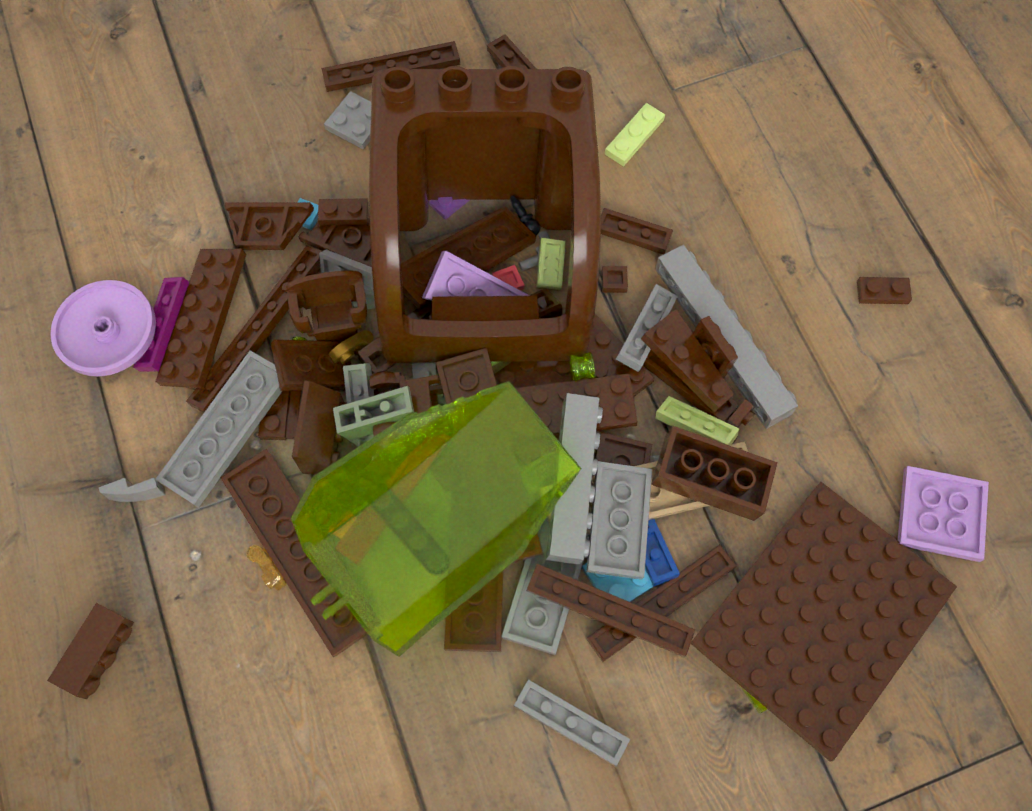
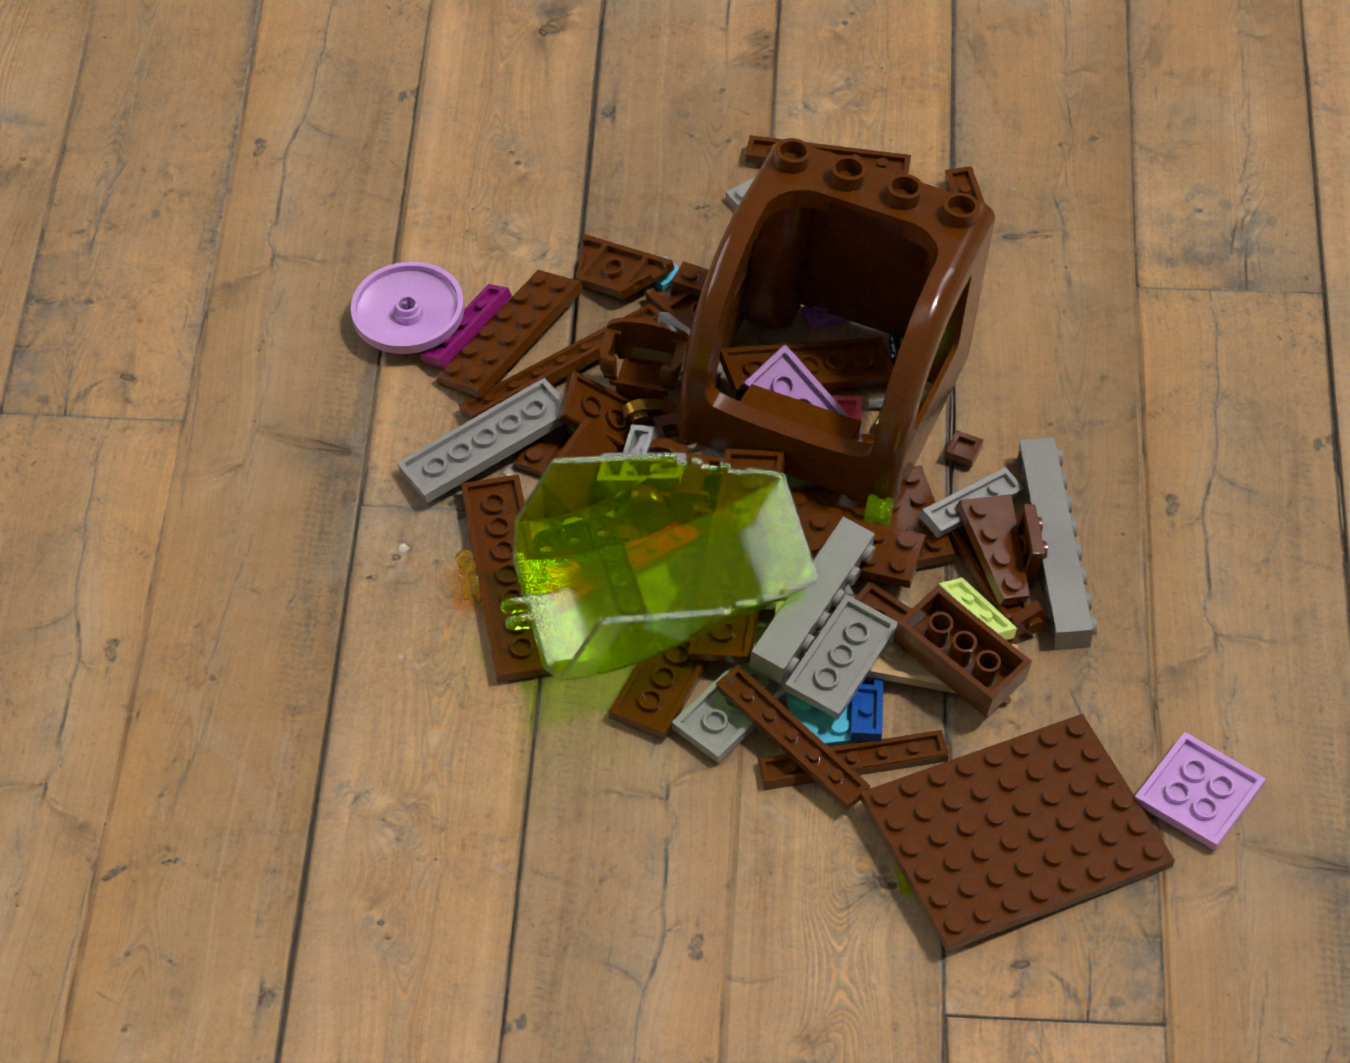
camera: 25 degrees right, 15 degrees down
reddish brown brick [47,603,134,699] -> none
light grey slope [99,478,165,502] -> none
light grey plate [514,680,630,767] -> none
reddish brown plate [601,208,673,255] -> none
yellowish green plate [605,103,665,167] -> none
reddish brown plate [857,277,912,304] -> none

